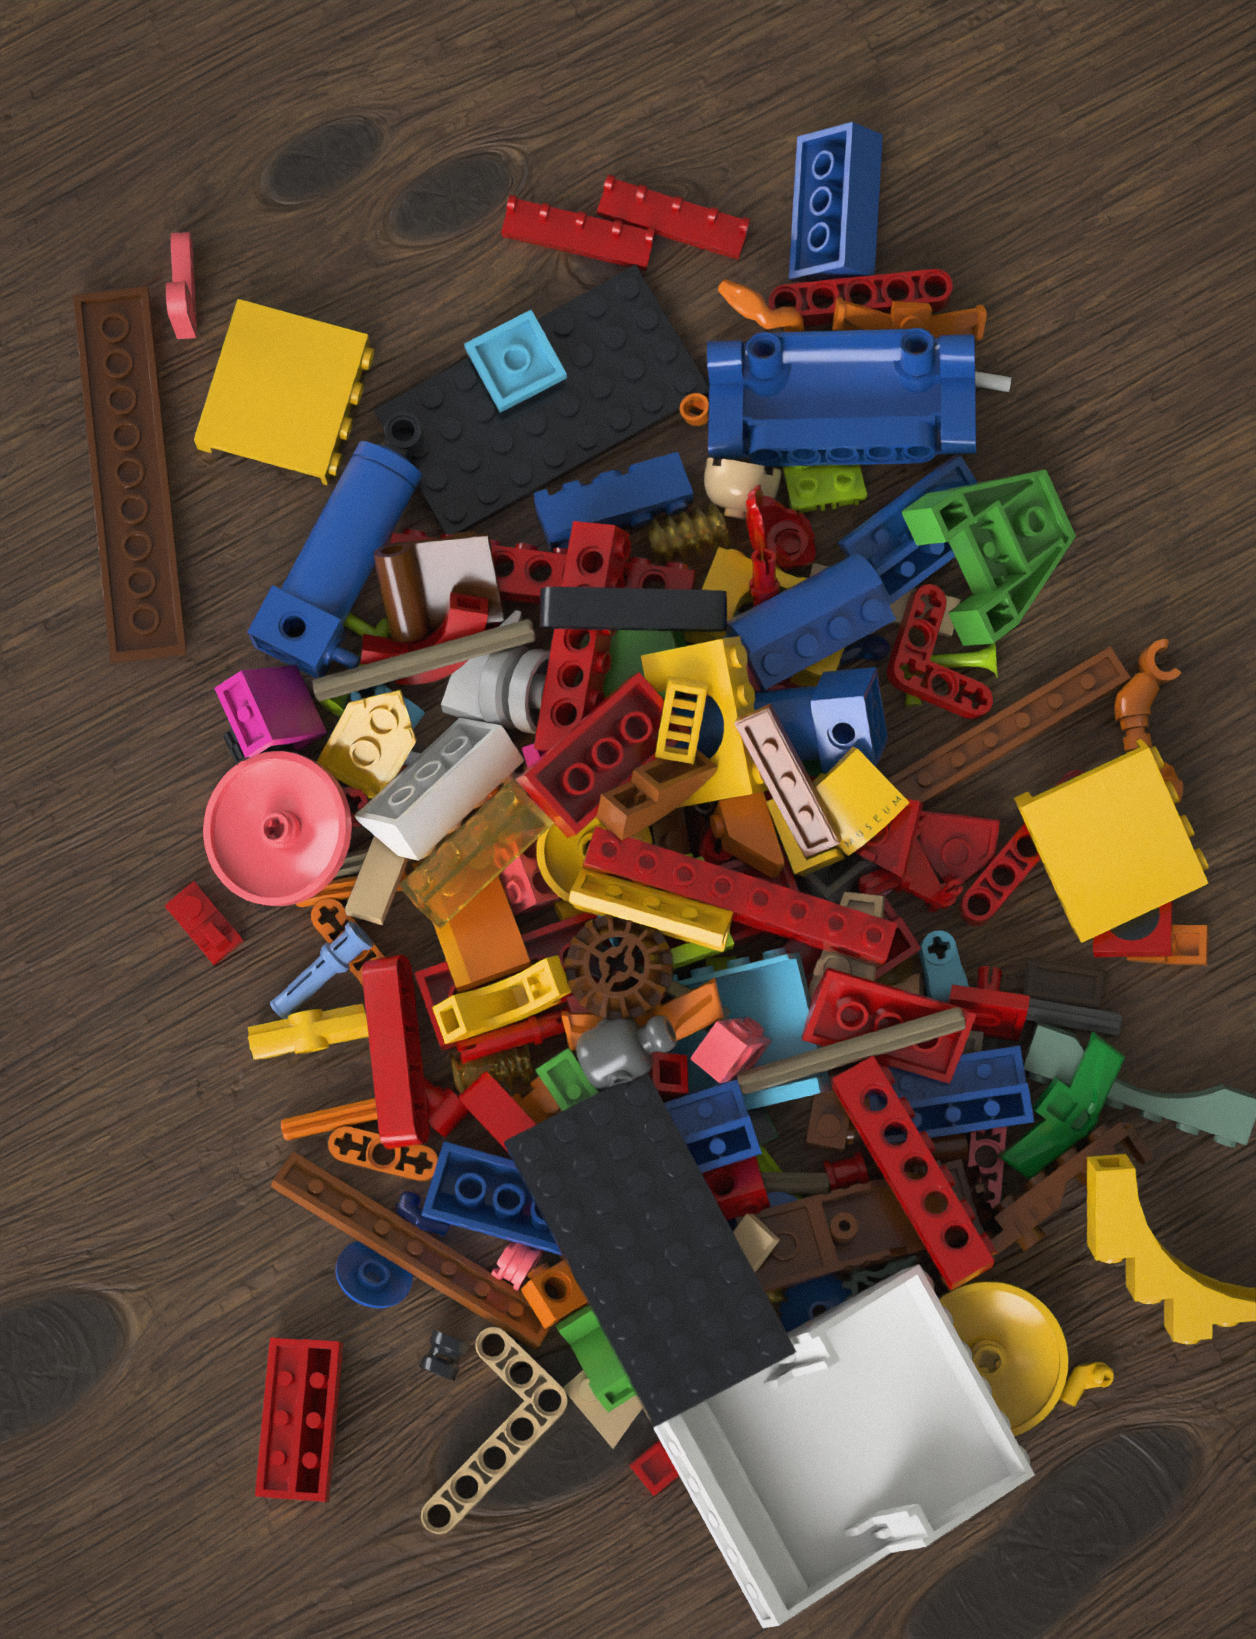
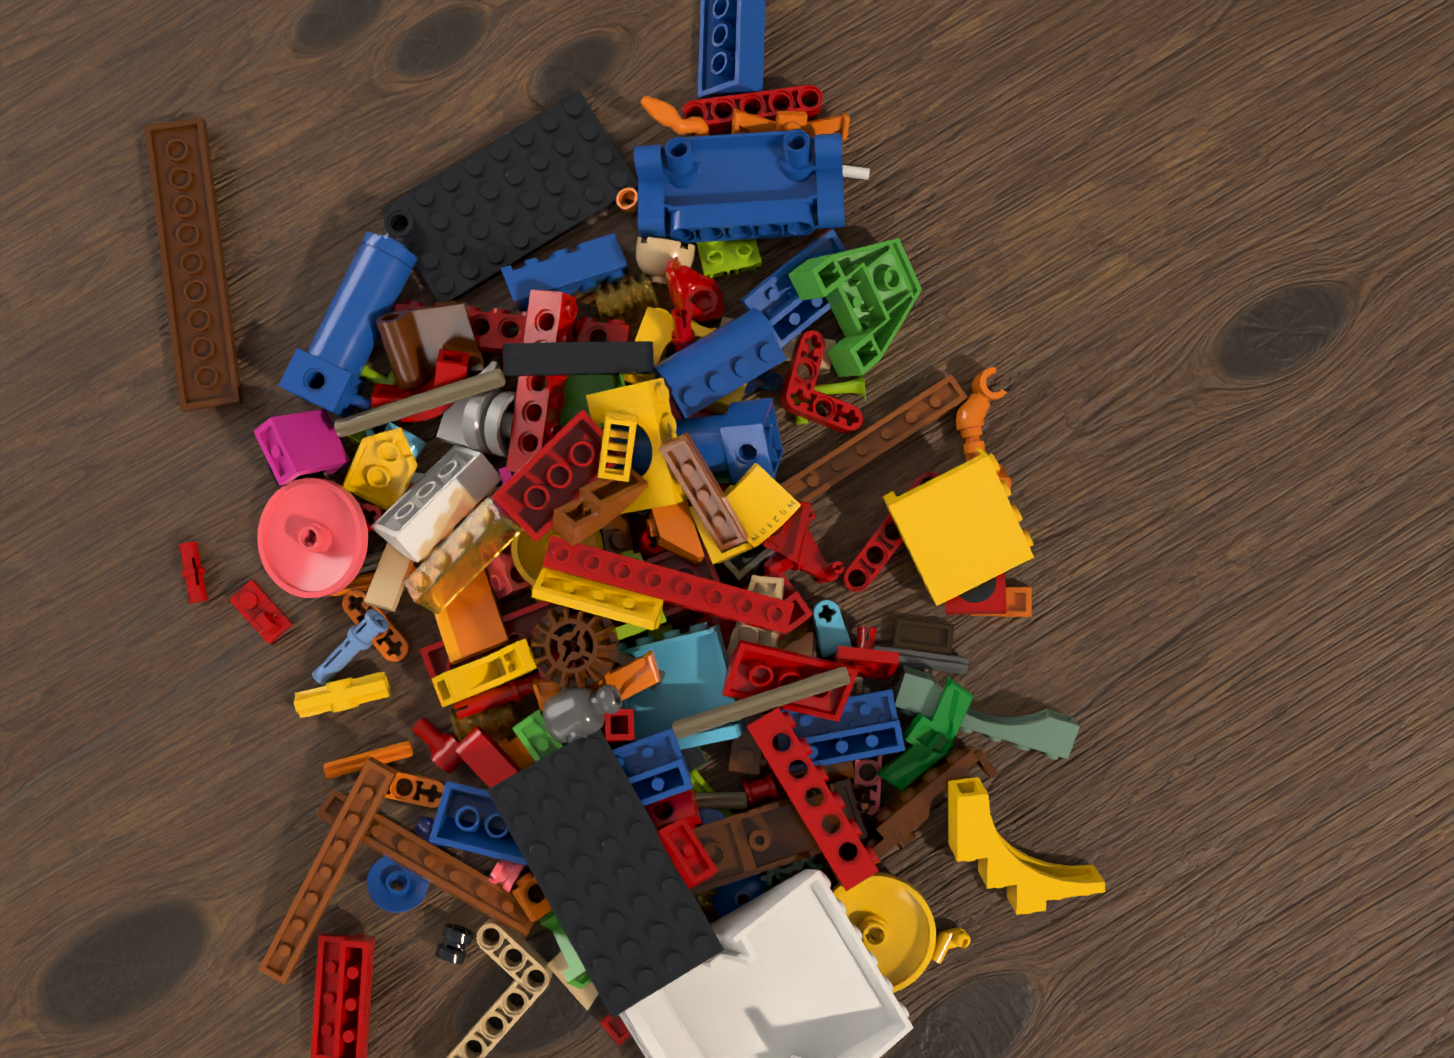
camera: 10 degrees left, 5 degrees up
coral beam [166,232,197,339] -> none
yellow panel [194,299,375,485] -> none
red beam [362,954,429,1150] -> none
medium azure plate [464,310,567,412] -> none
red hinge [501,194,656,271] -> none
red hinge [597,174,751,260] -> none
coral brick [690,1017,772,1083] -> none
red plate [919,810,1000,888] -> none
none -> red pin [178,542,209,604]
none -> dark orange plate [258,757,398,984]
none -> red hinge [657,817,718,889]

